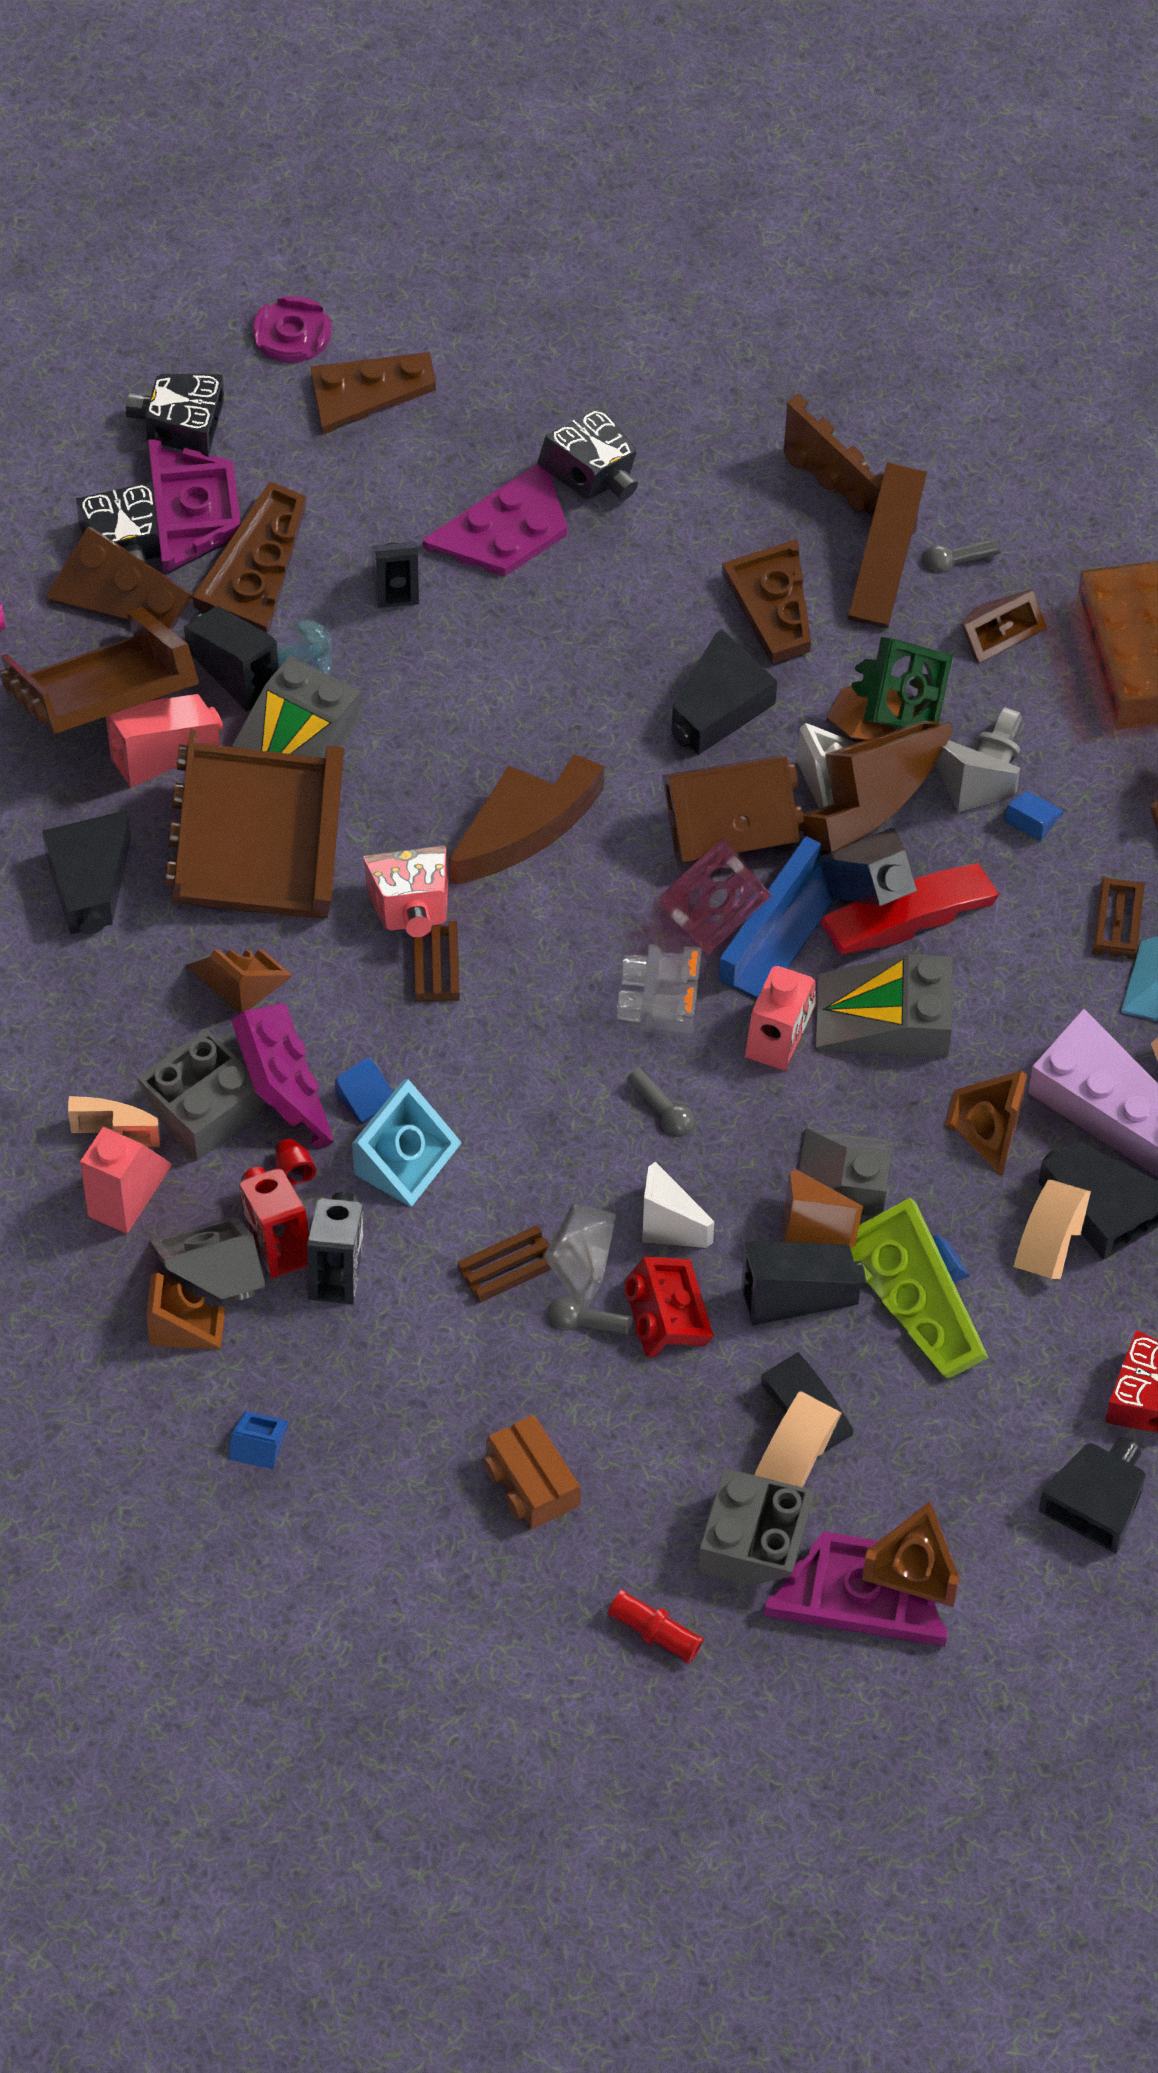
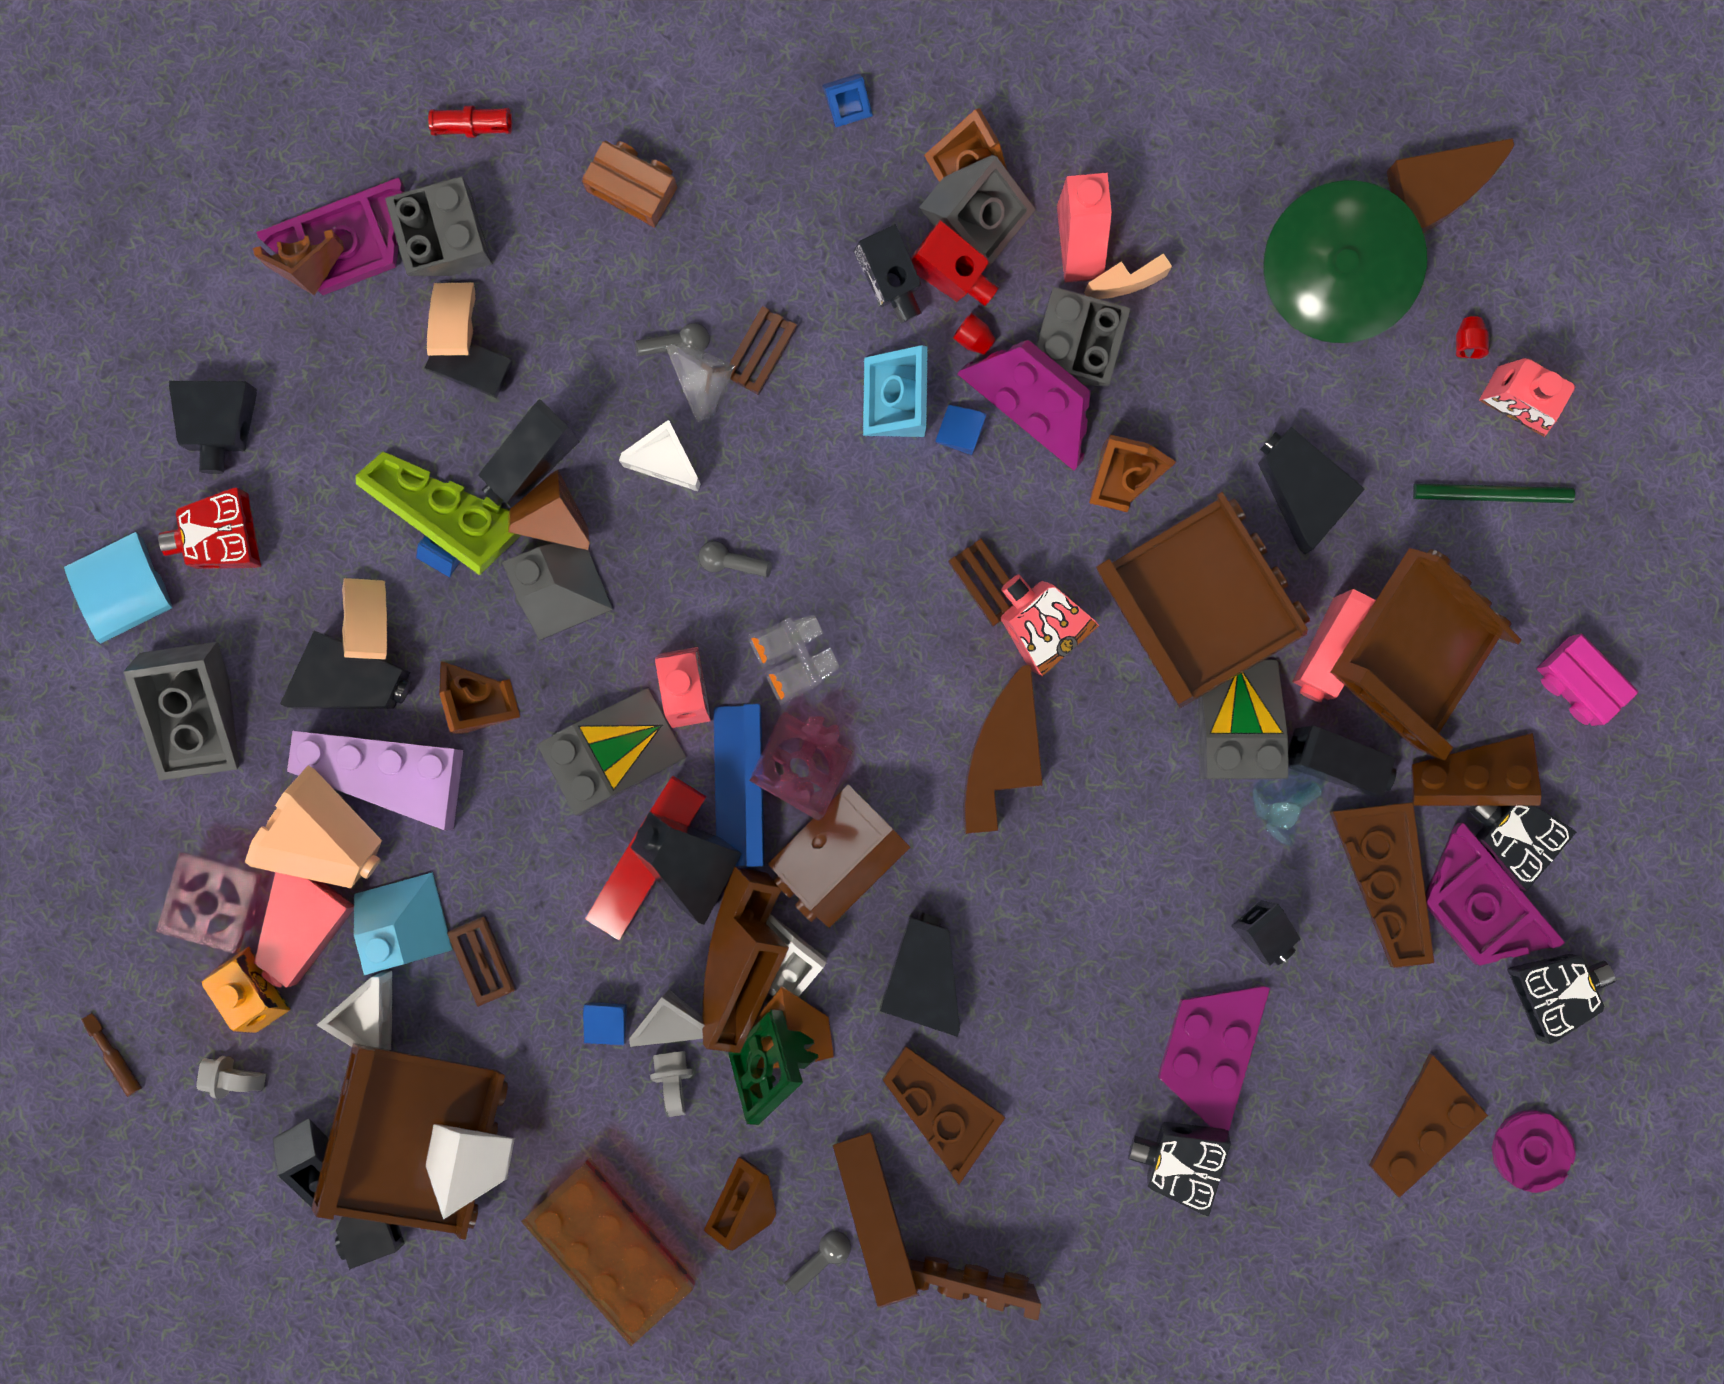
camera: 145 degrees right, 30 degrees up
red bracket [624,1256,714,1357] -> none

